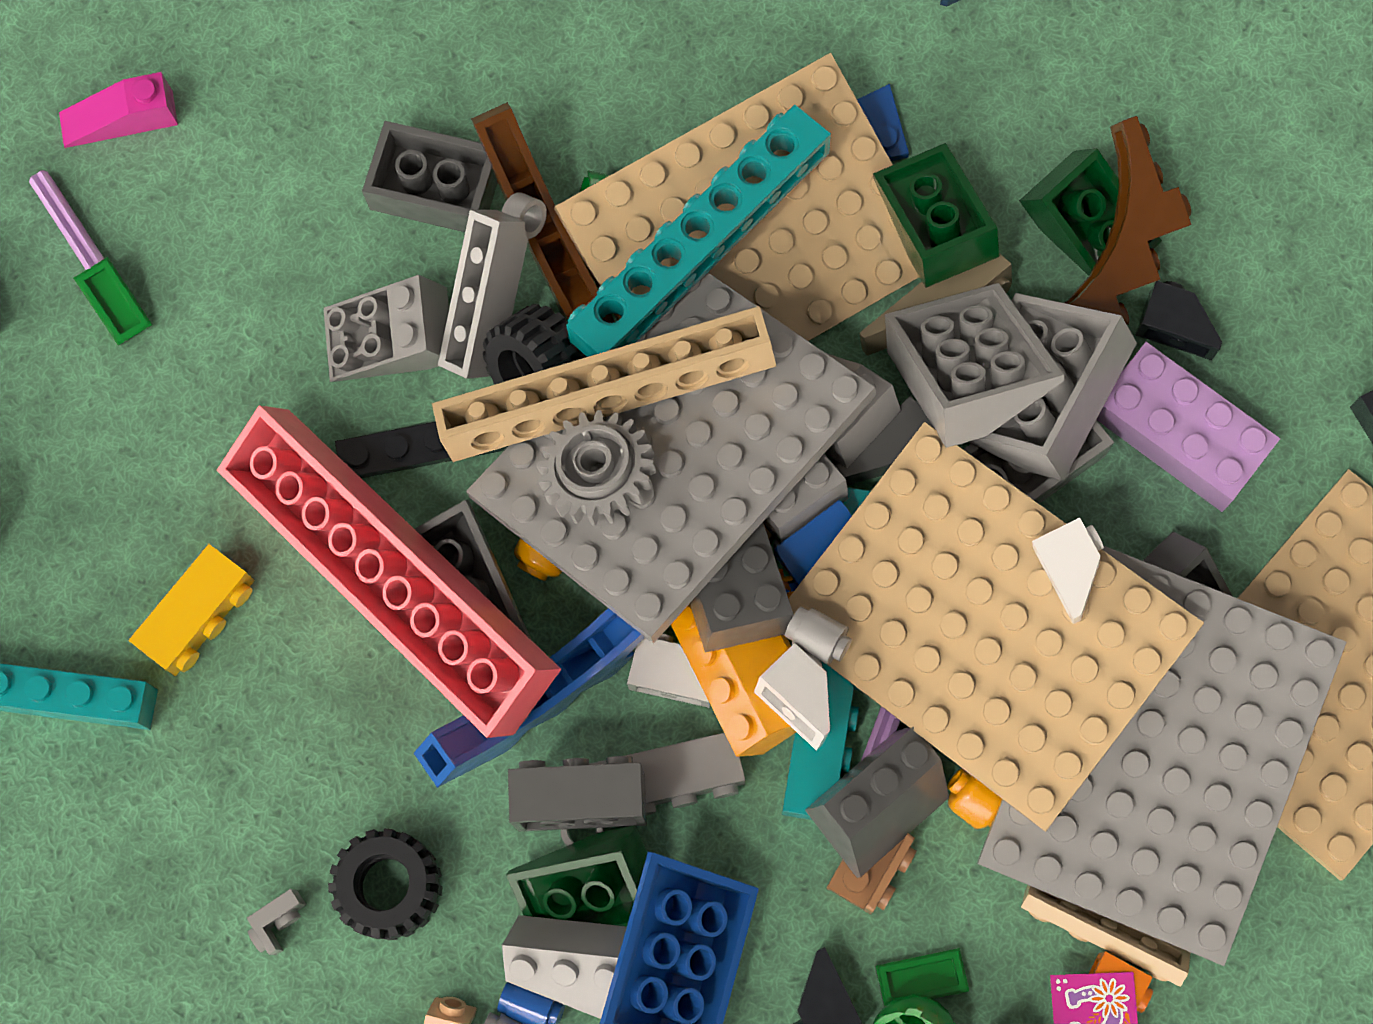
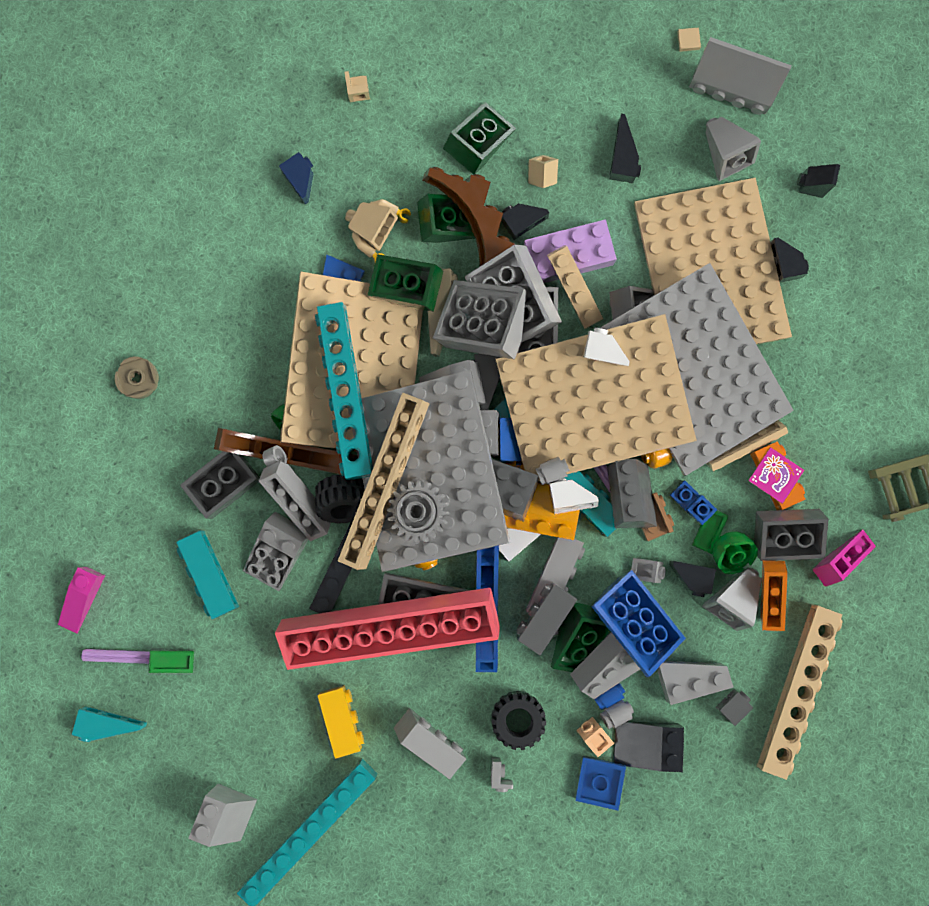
camera: 55 degrees left, 10 degrees up
none -> teal brick [176,531,239,619]
none -> tan torso [345,199,411,261]
none -> light grey wedge [394,708,466,779]
none -> dark green slope [443,102,516,174]
none -> tan panel [528,155,558,188]
none -> tan plate [547,245,603,328]
none -> light grey bracket [632,558,665,583]
none -> blue slope [669,480,717,525]

